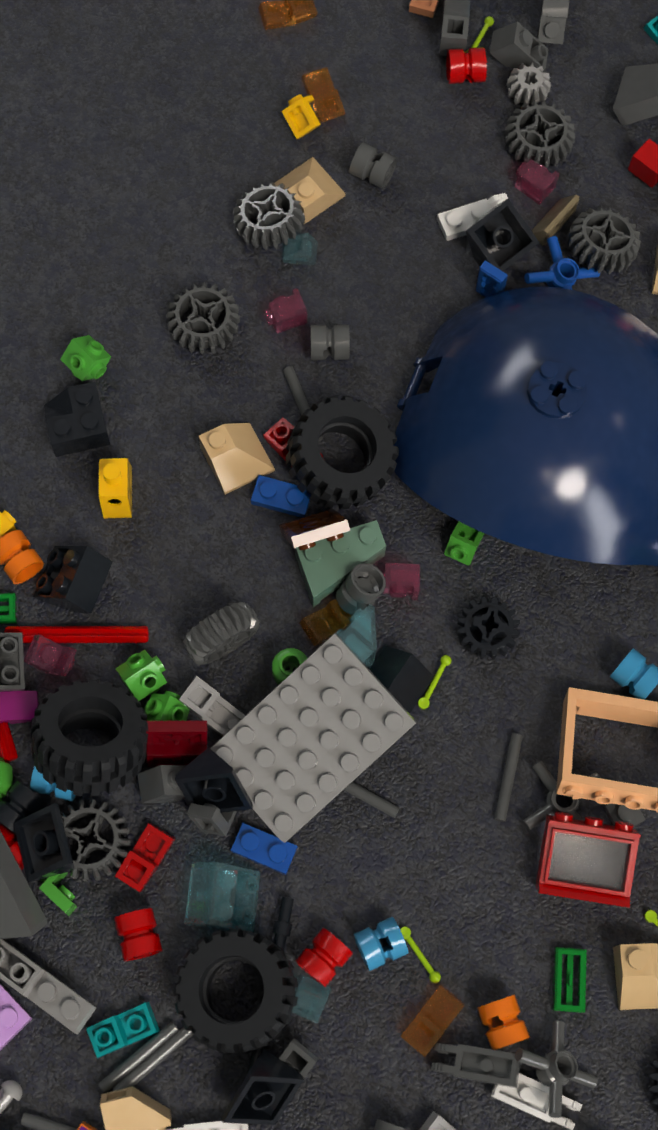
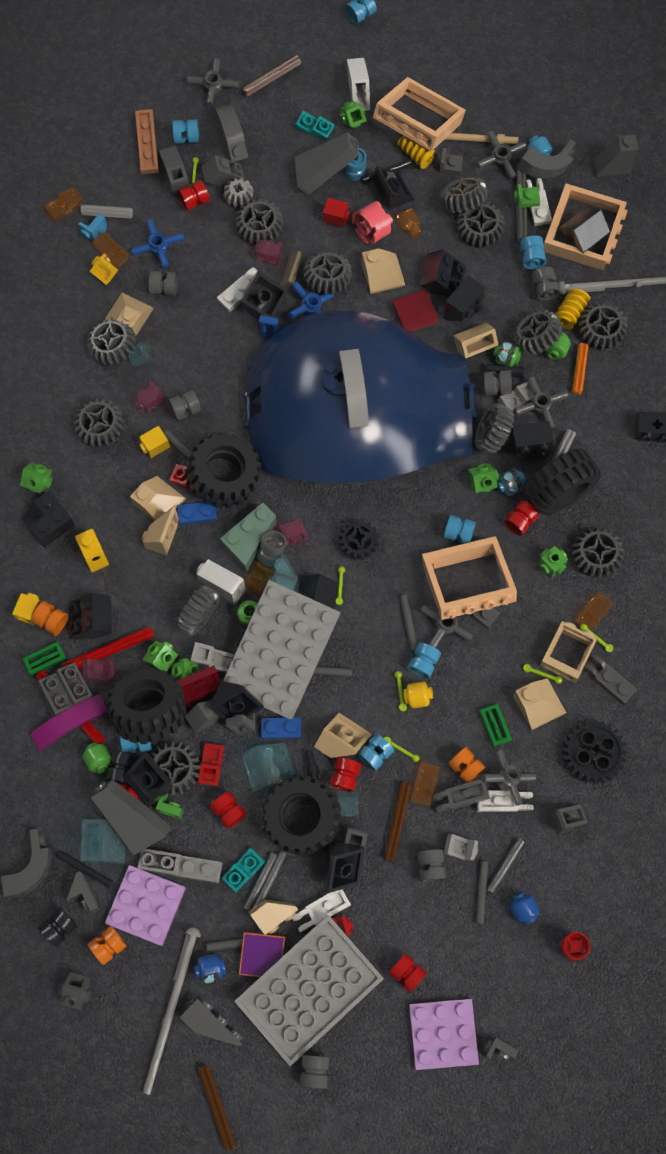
camera: 20 degrees left, 0 degrees up
reddish brown plate [279,508,350,550] -> none
bright green bracket [444,521,485,565] -> none
window [535,812,641,908] -> none
none -> dark azure bracket [78,214,107,242]
none -> light grey axle [80,204,133,219]
none -> blue bar [131,220,184,269]
none -> yellow brick [139,426,170,458]
none -> tan slope [142,507,179,555]
none -> white slope [196,559,246,606]
none -> tan slope [314,713,372,758]
none -> light grey slope [339,349,369,429]
none -> reddish brown axle [384,782,411,861]
none -> lime hinge [394,671,407,712]
none -> yellow head [404,682,433,708]
none -> dark azure wheel [407,643,441,679]

